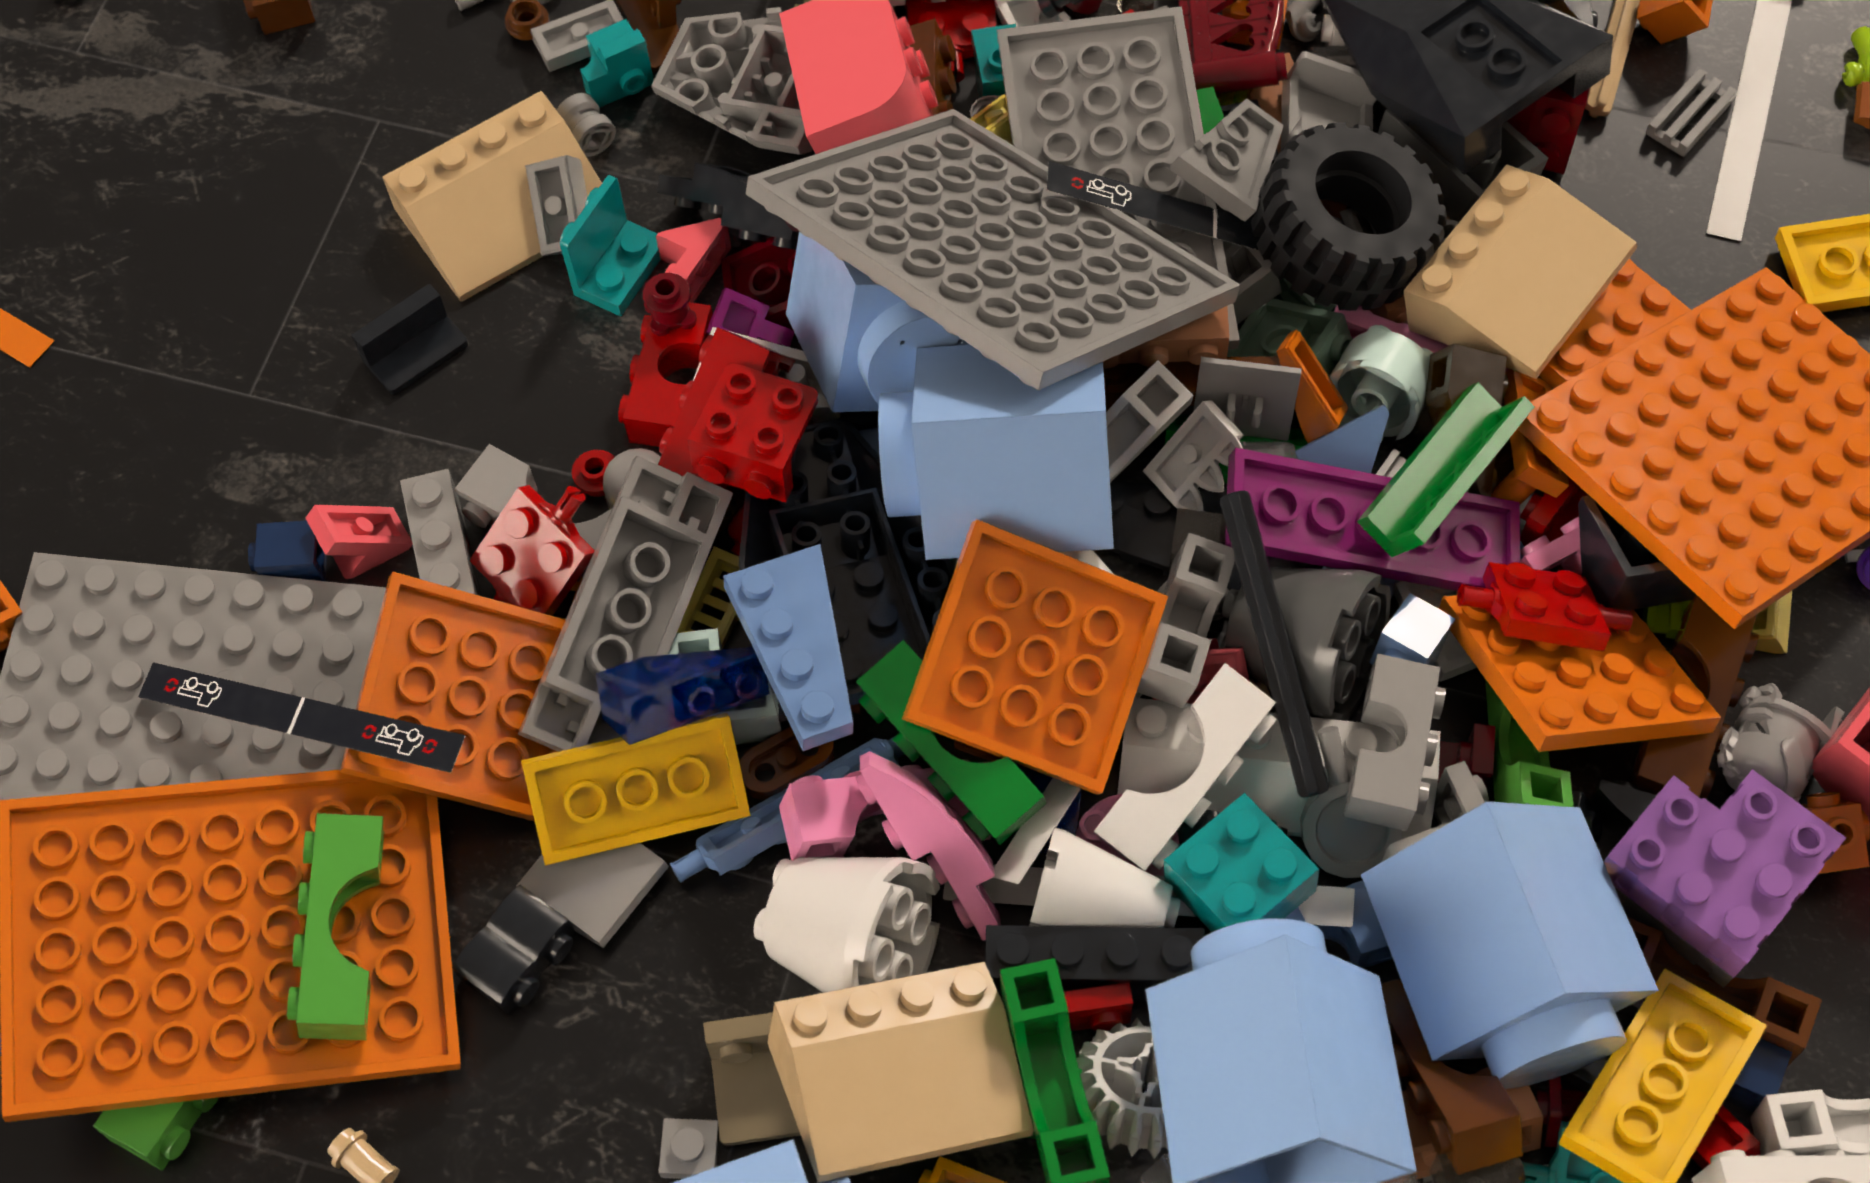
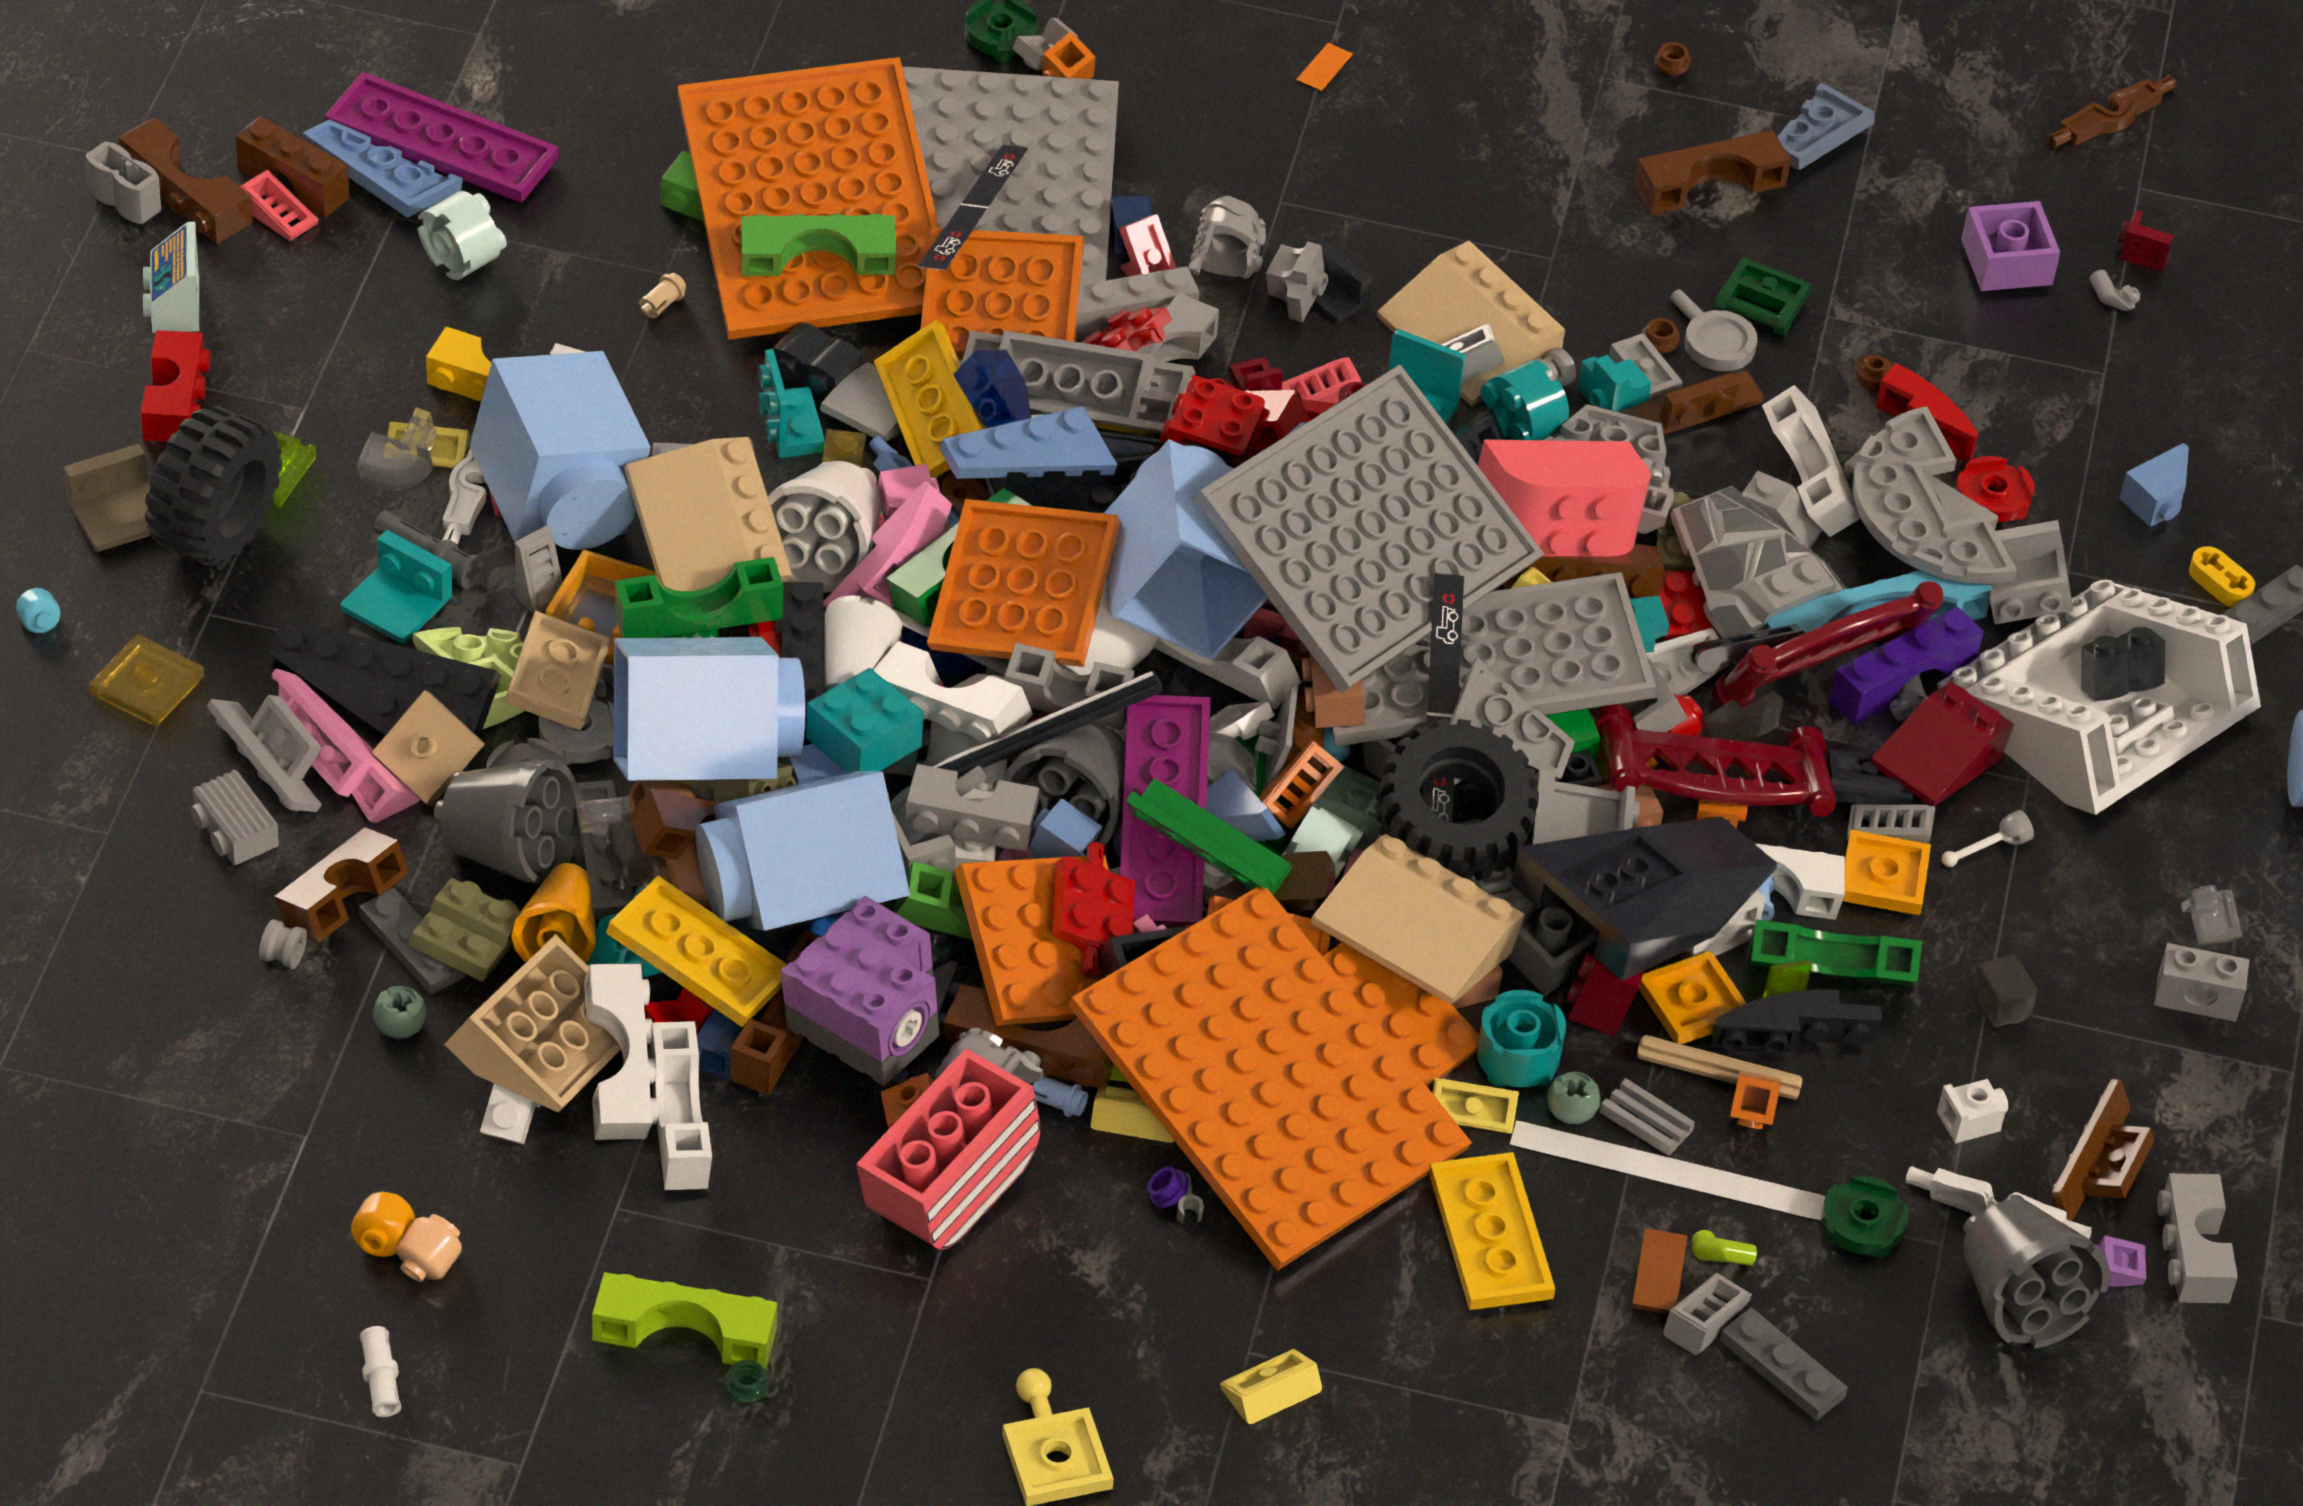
camera: 80 degrees right, 15 degrees down
none -> teal bracket [758,349,825,458]
none -> clear yellow plate [823,429,866,468]
none -> light blue pin [1033,1075,1088,1117]
none -> light grey helmet [1188,196,1266,279]
none -> dark red bracket [1228,357,1283,391]
none -> light grey brick [1266,241,1328,323]
none -> coral slope [1282,357,1361,403]
none -> light yellow slope [1433,1078,1519,1134]
none -> teal brick [1476,990,1566,1087]
none -> teal brick [1480,360,1569,440]
none -> sand green piece [1547,1072,1601,1124]

